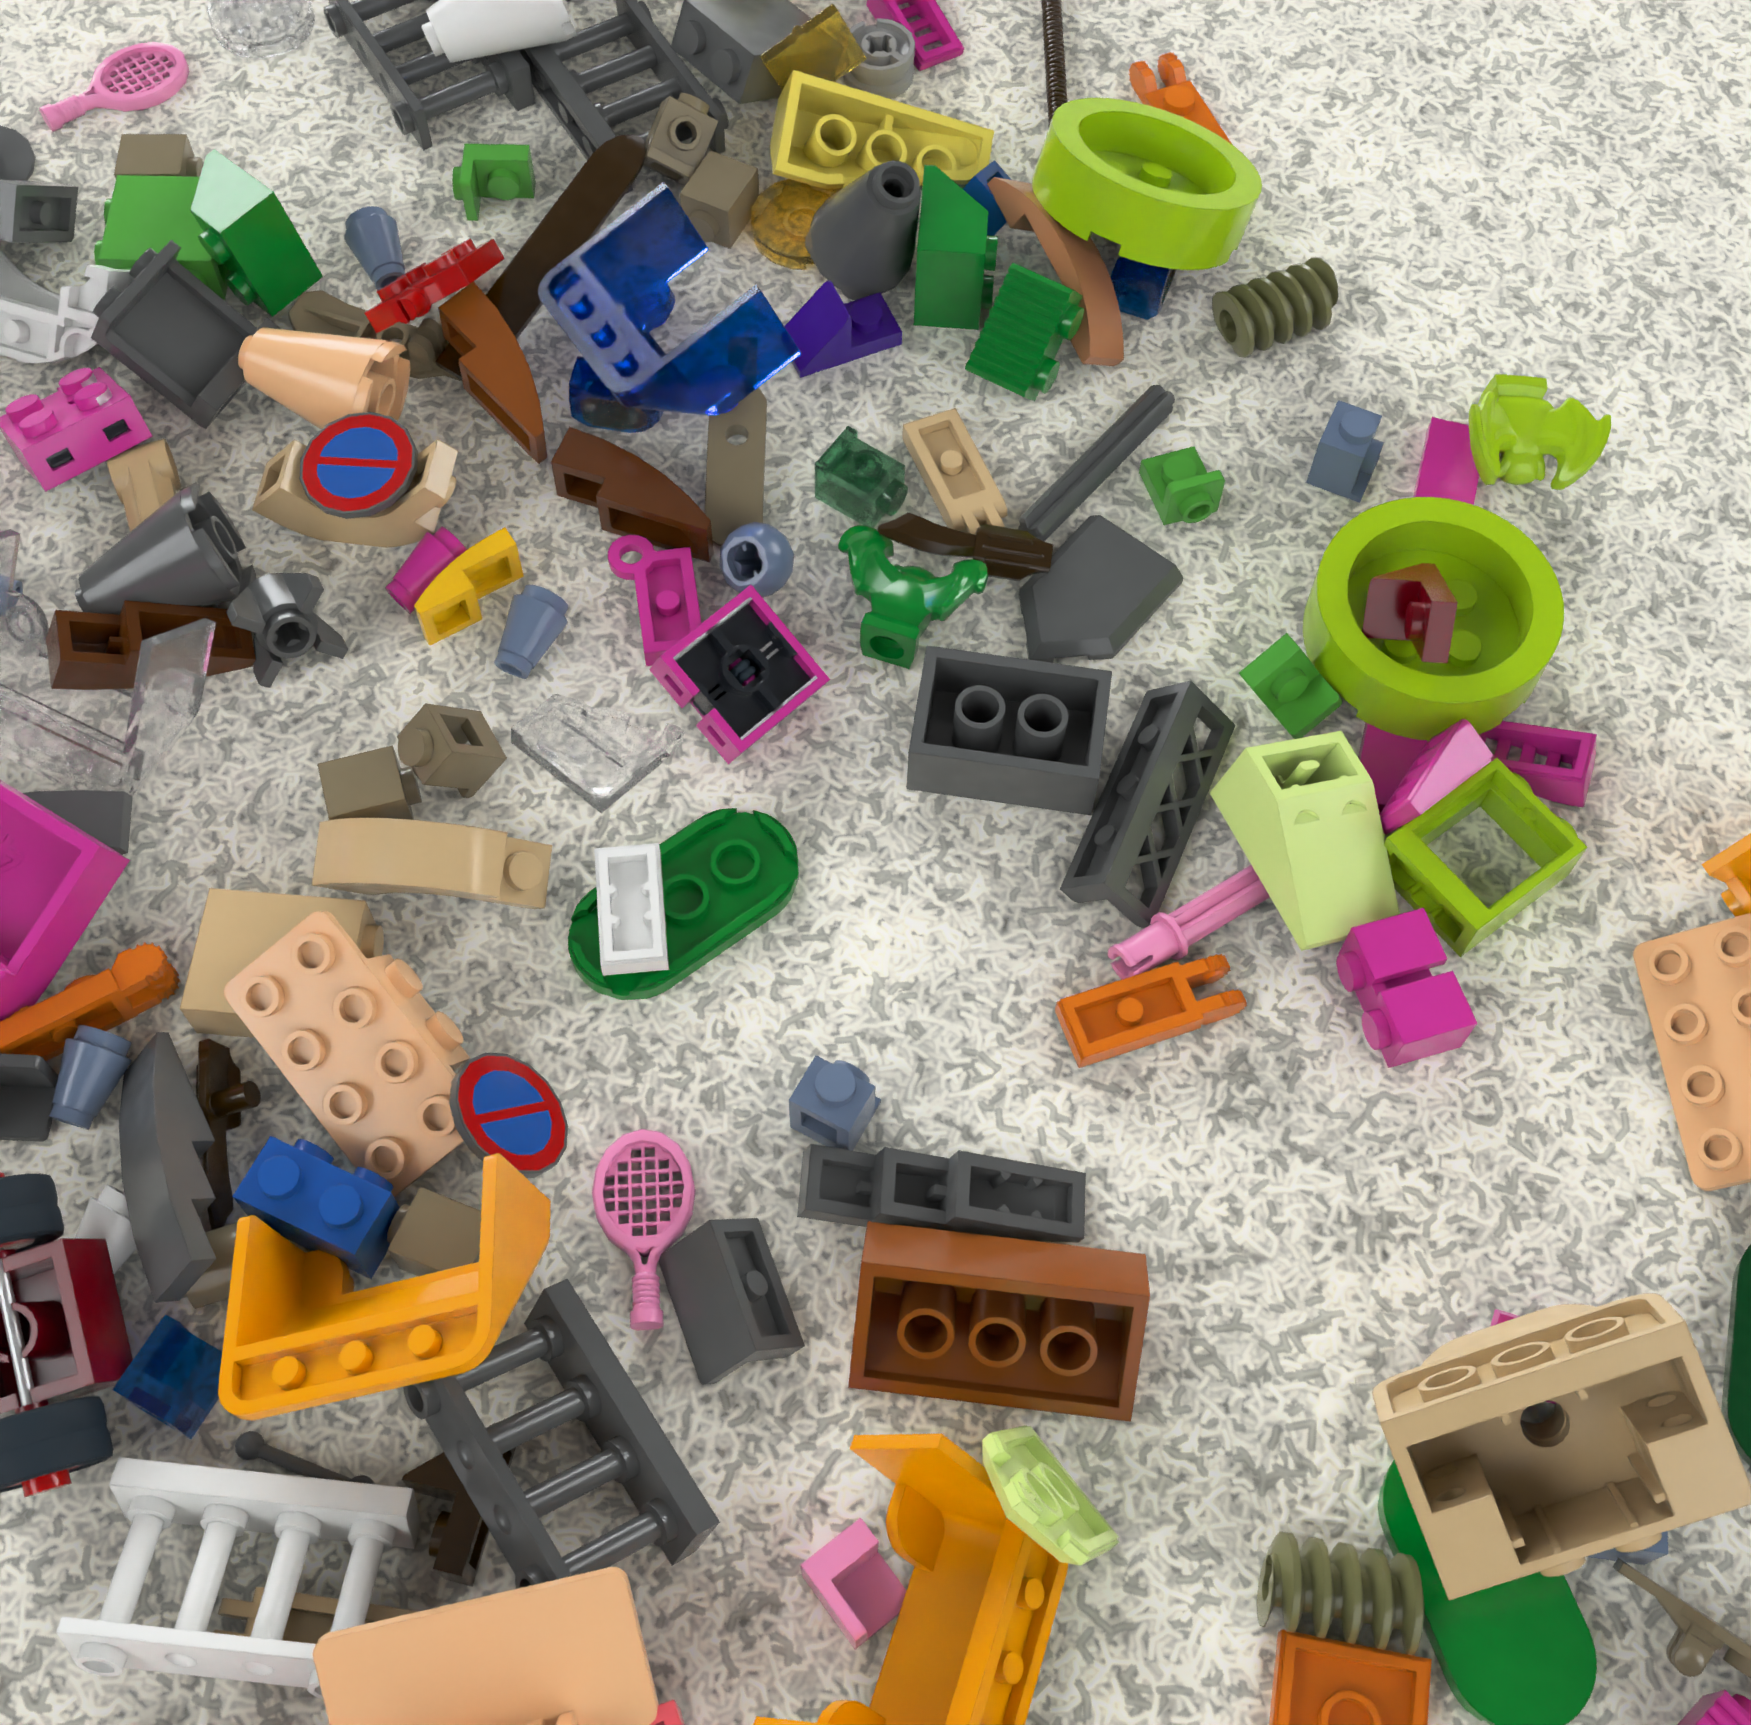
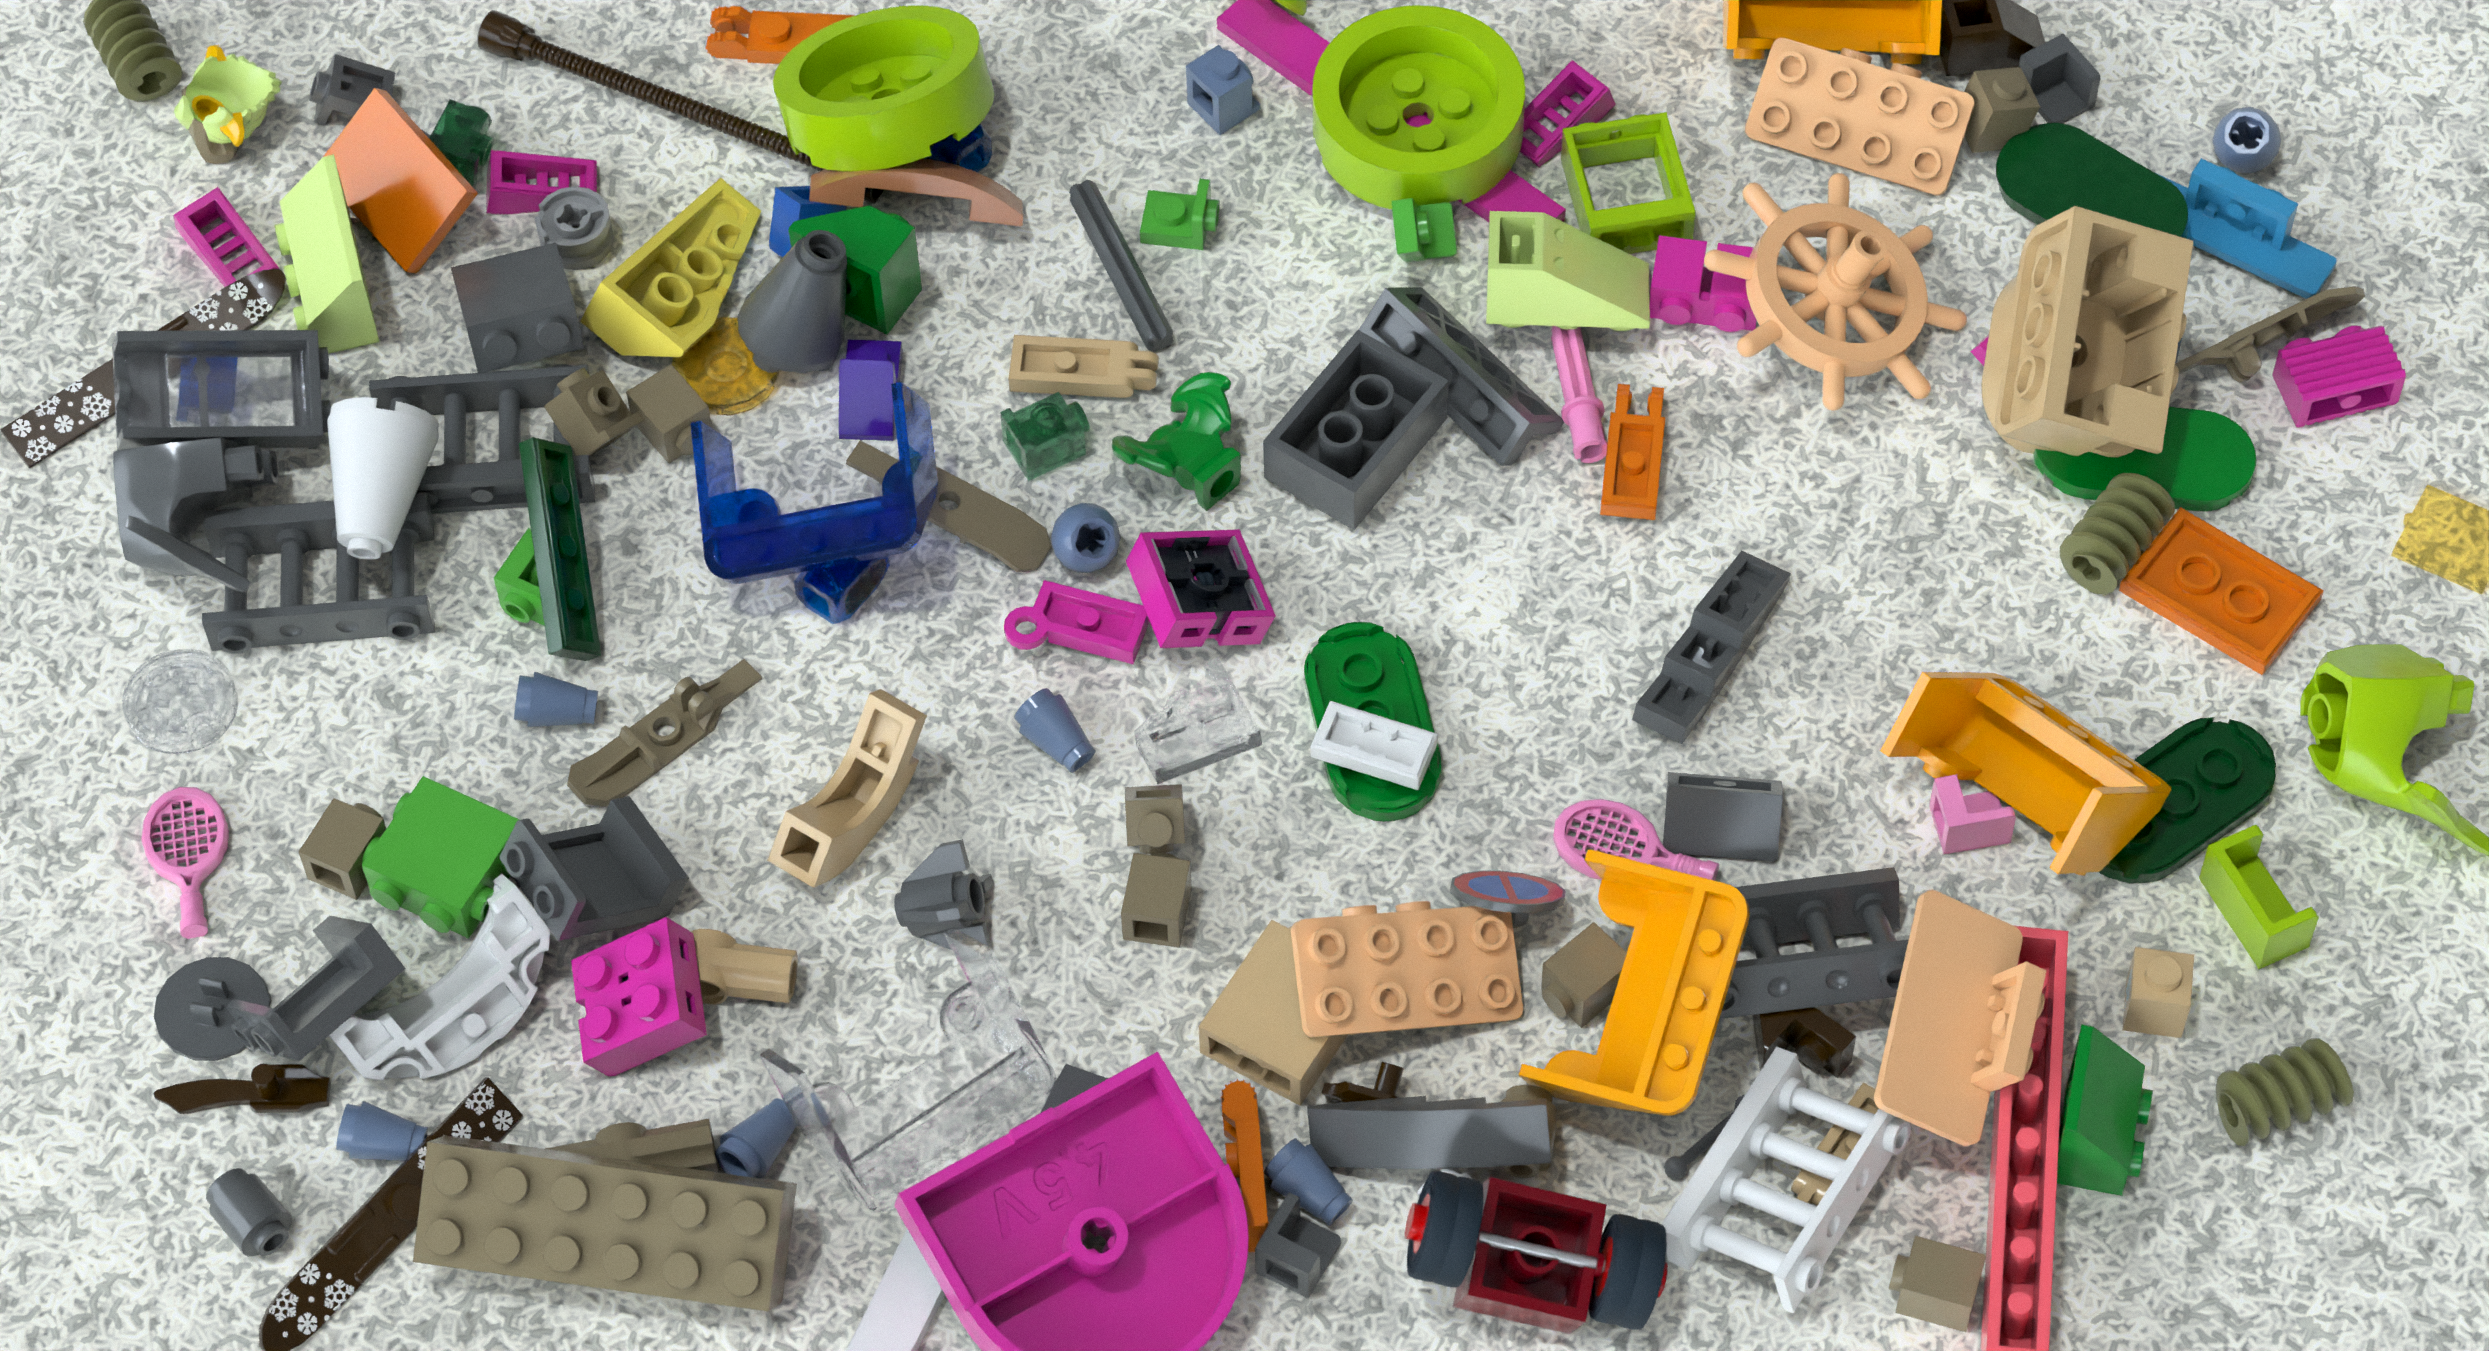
camera: 60 degrees left, 5 degrees down
reddish brown slope [46,600,256,690] -> none
dark grey cone [75,482,256,615] -> none
clear blue panel [112,1315,222,1439] -> none
green slope [191,149,323,317] -> none
blue brick [232,1136,400,1279] -> none
light nougat cone [238,328,410,429] -> none
piece [299,412,418,519] -> none
tan arch [311,818,552,909] -> none
red plate [364,238,505,334] -> none
dark pink cone [385,527,467,614] -> none
yellow slope [414,527,524,646] -> none
dark brown piece [435,135,646,380] -> none
dark orange slope [438,281,547,464] -> none
reddish brown slope [551,427,714,563] -> none
clear yellow piece [760,3,867,90] -> none
sand blue brick [789,1055,881,1151] -> none
dark orange slope [848,1221,1150,1422] -> none
dark brown piece [877,512,1053,581] -> none
green brick [965,263,1084,401] -> none
yellowish green tile [982,1425,1119,1566] -> none
dark grey tile [1018,515,1183,663] -> none
olive piece [1212,257,1338,358] -> none
dark red slope [1362,563,1458,663] -> none
slope [1380,719,1494,835] -> none
none -> dark green tile [519,437,601,661]
none -> light nougat piece [1704,173,1967,411]

